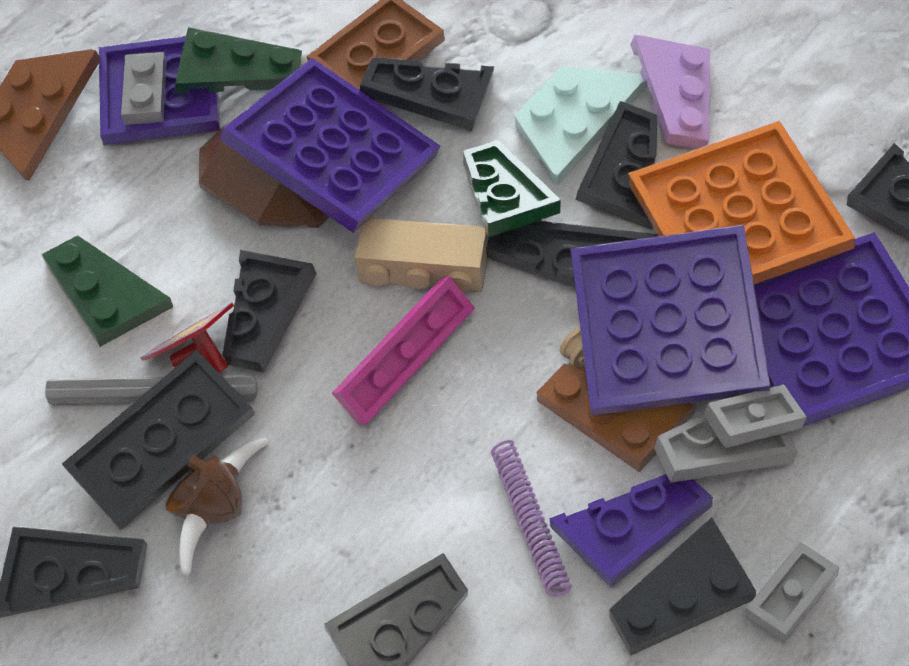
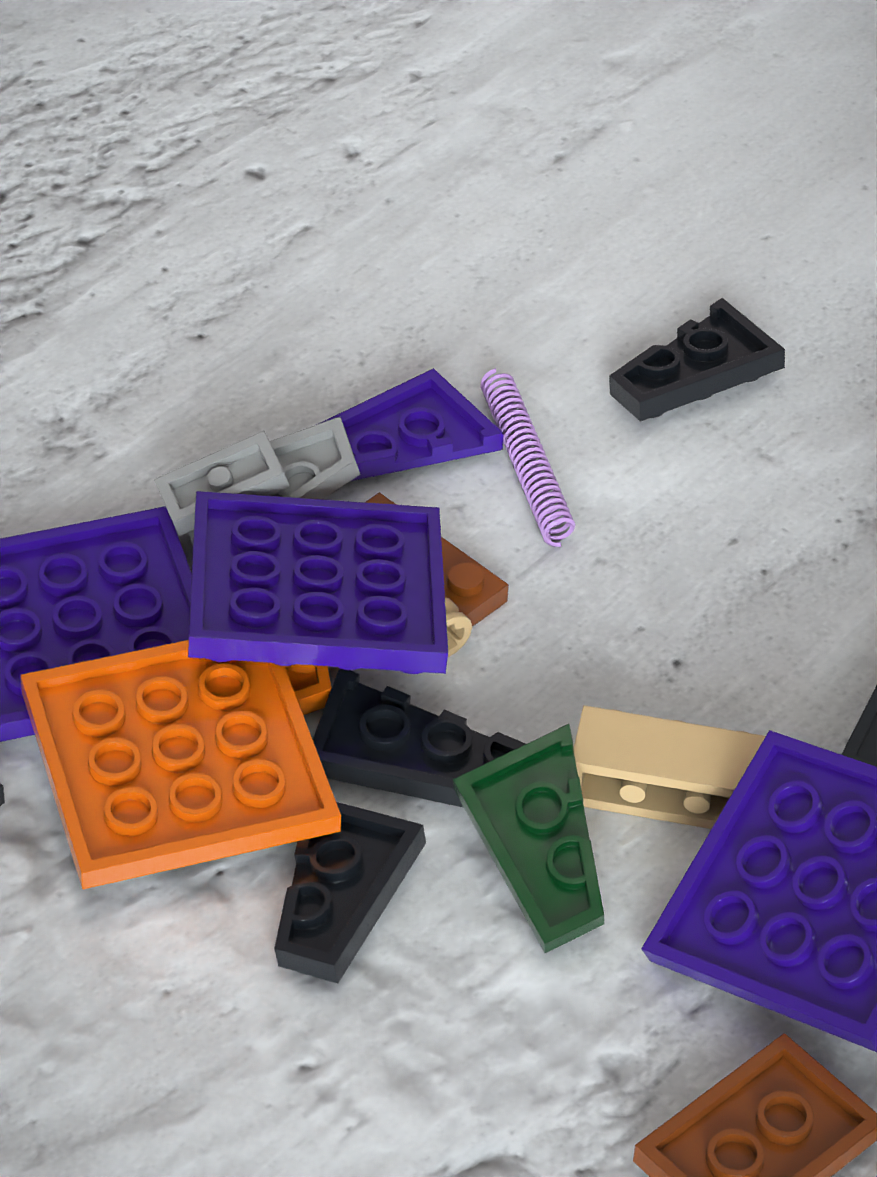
camera: 175 degrees right, 10 degrees down
dark pink plate [332,276,475,425] -> none
black wing [359,57,495,131] -> none
light aqua wing [515,66,647,185] -> none
black wing [609,517,756,656] -> none
lavender wing [630,34,710,149] -> none
light grey plate [745,542,839,643] -> none

